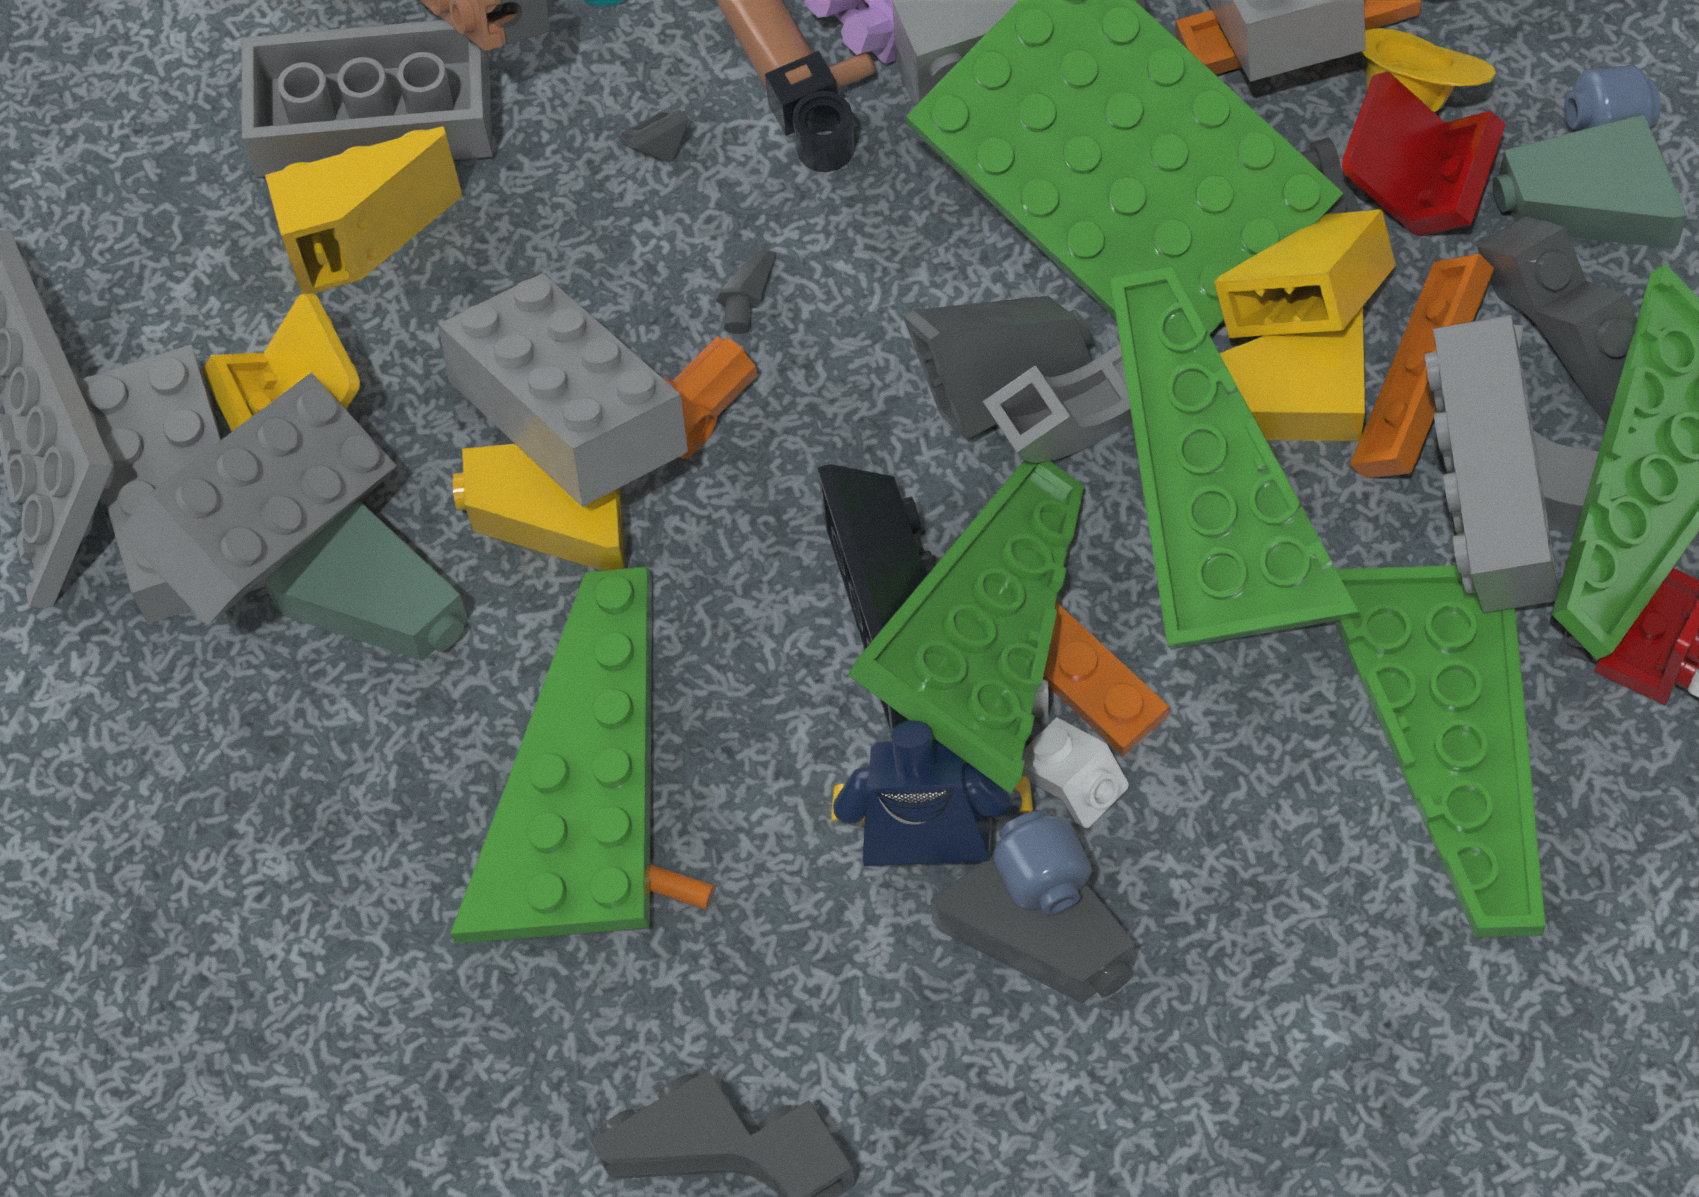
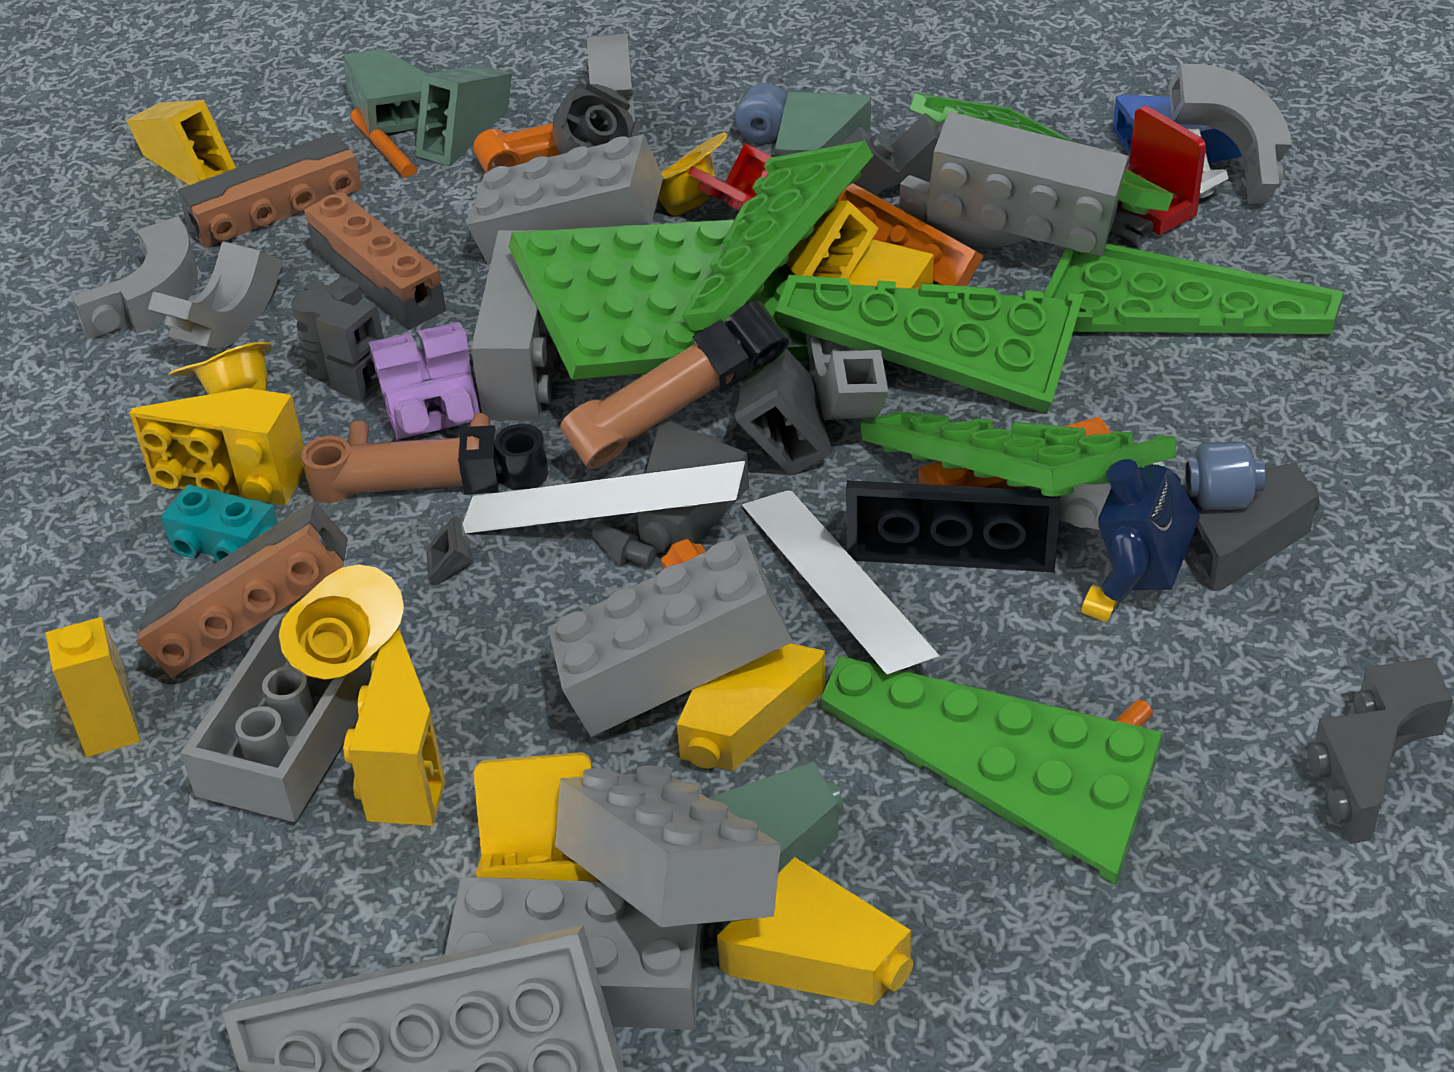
camera: 70 degrees left, 20 degrees down
none -> yellow piece [278,564,404,680]
none -> white sticker [463,461,745,533]
none -> nougat piece [560,300,790,469]
none -> dark grey slope [637,419,749,553]
none -> bright green wing [682,141,873,331]
none -> yellow slope [717,857,913,1005]
none -> white sticker [742,491,940,674]

